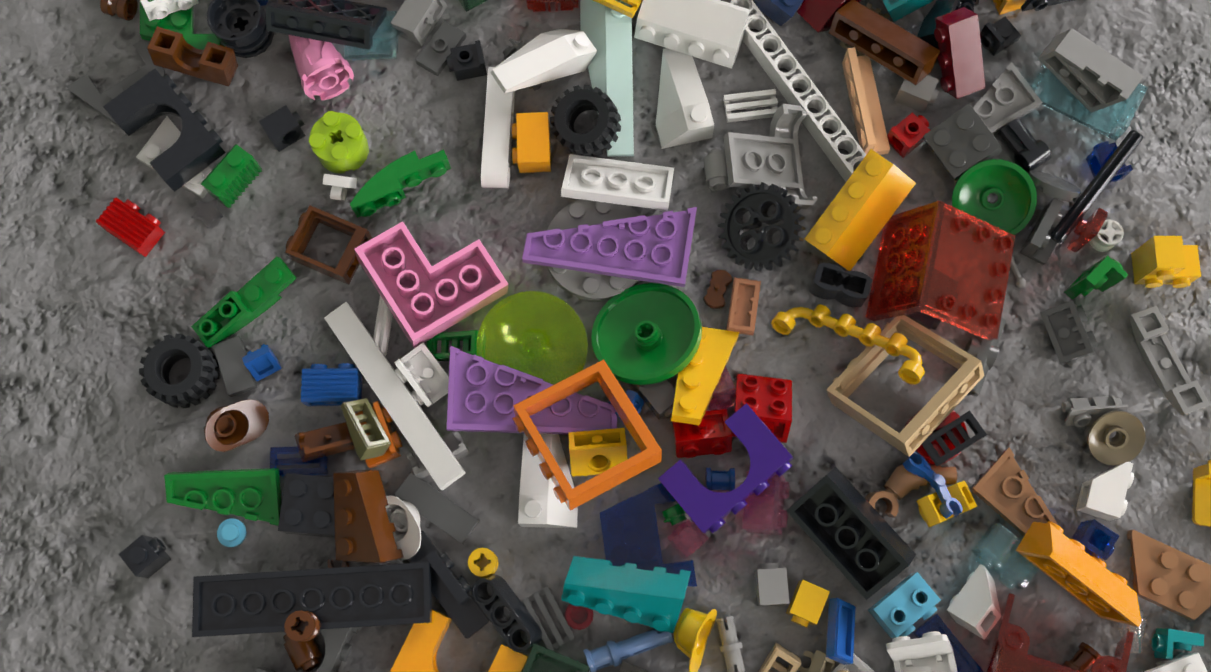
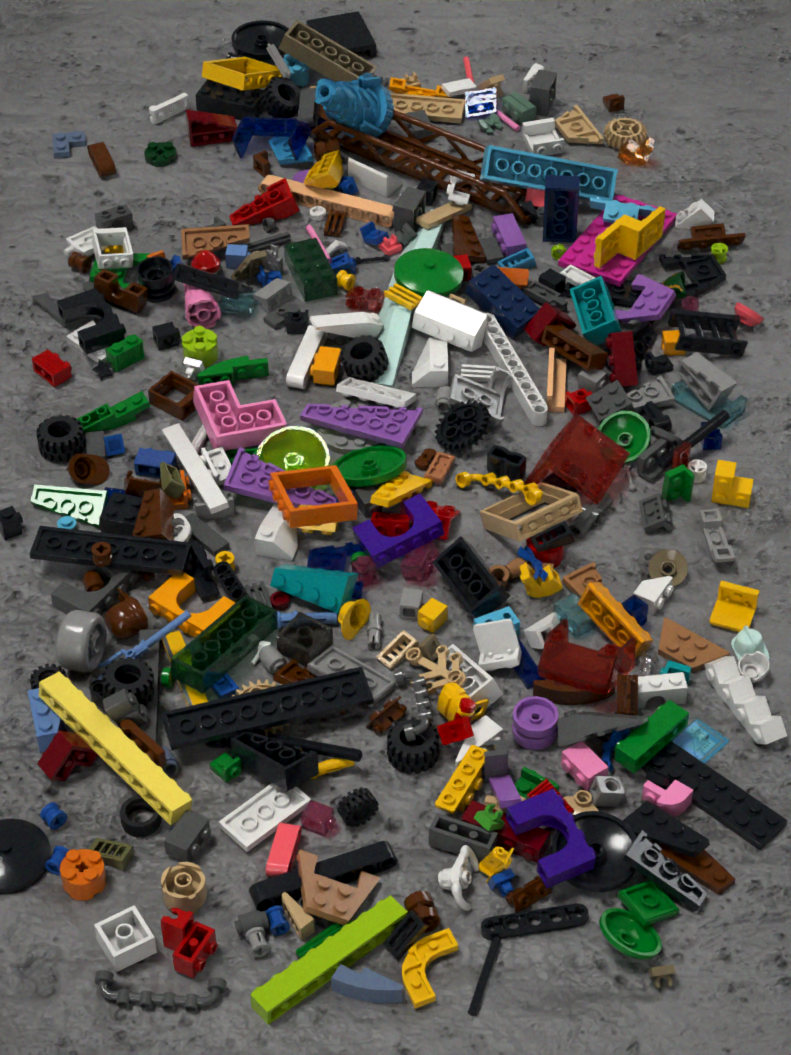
camera: 10 degrees right, 30 degrees down
yellow slope [804,149,916,271] -> none
blue tile [826,598,856,665] -> none

